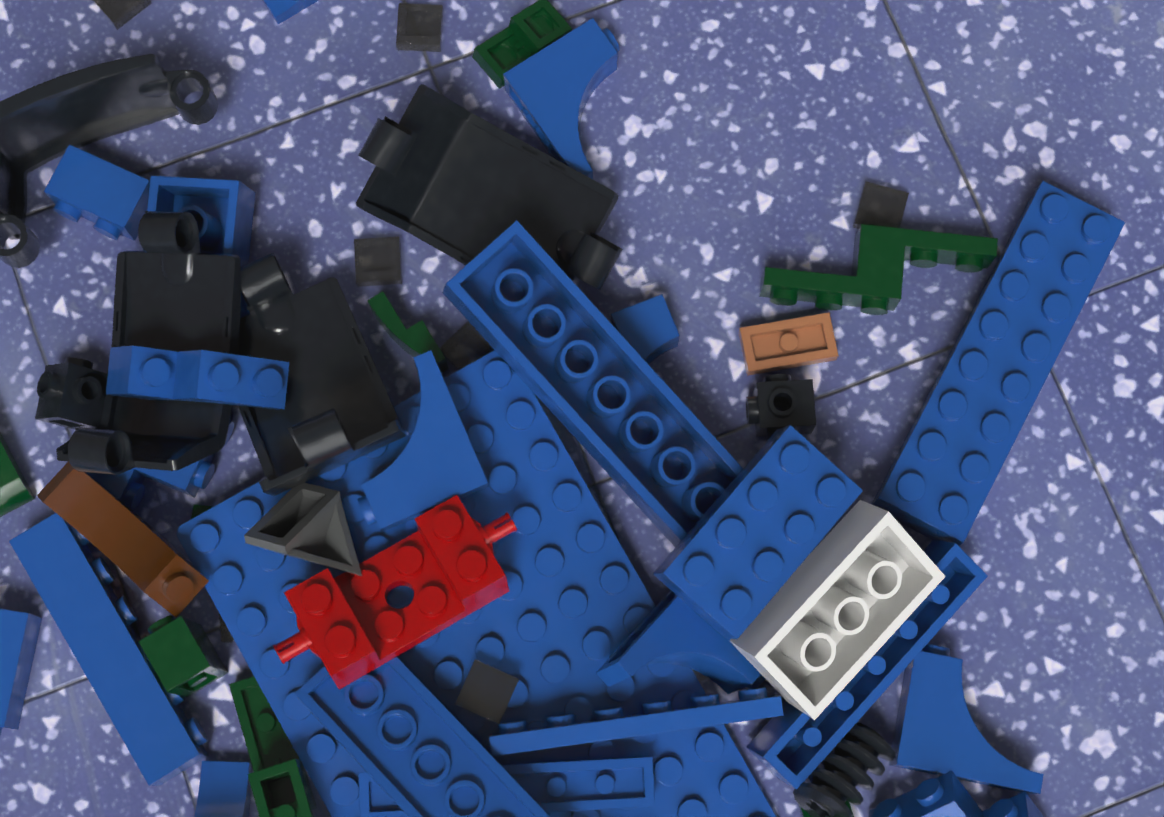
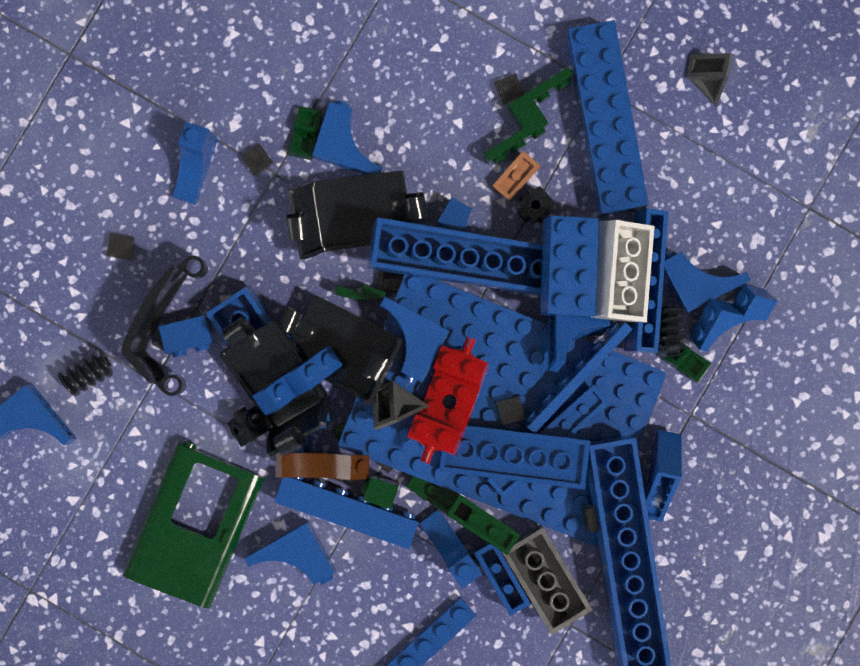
camera: 45 degrees left, 10 degrees up
clear smoke tile [354,236,402,287] -> none

